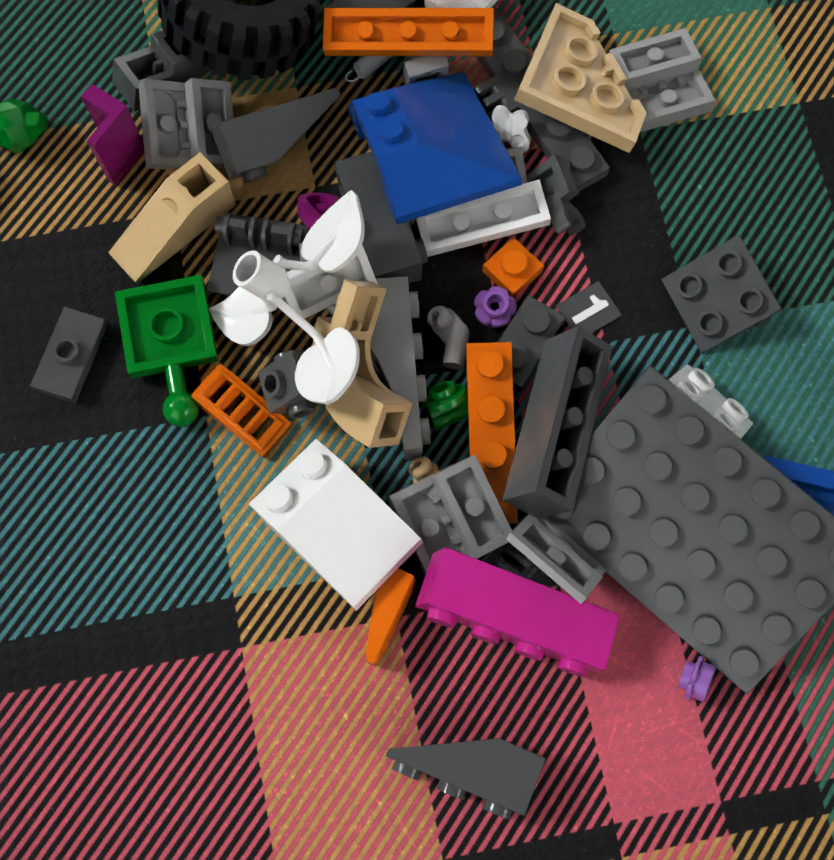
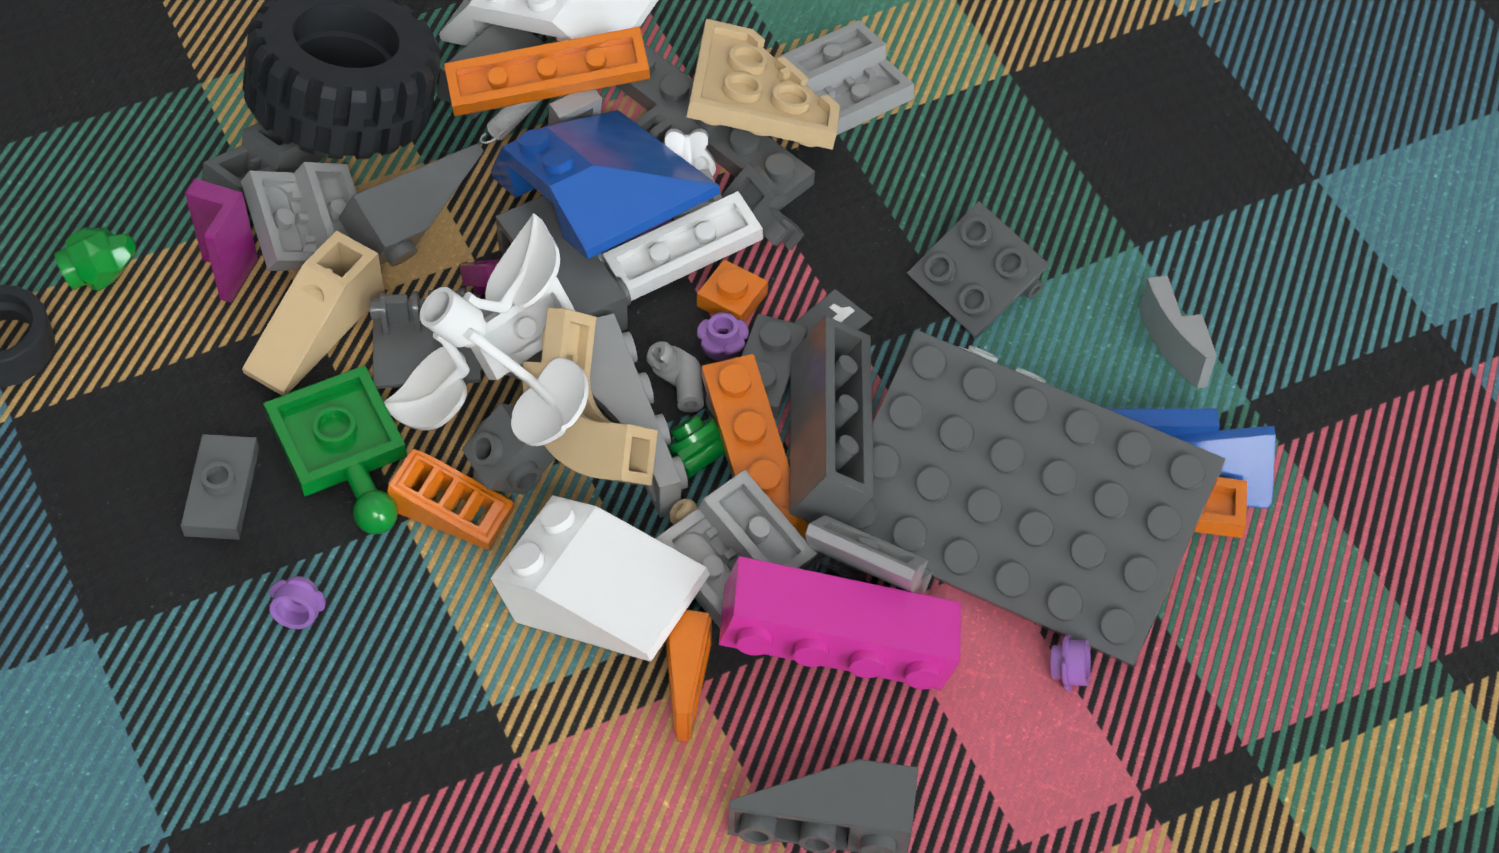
camera: 15 degrees left, 20 degrees down
none -> medium lavender plate [269,576,326,629]

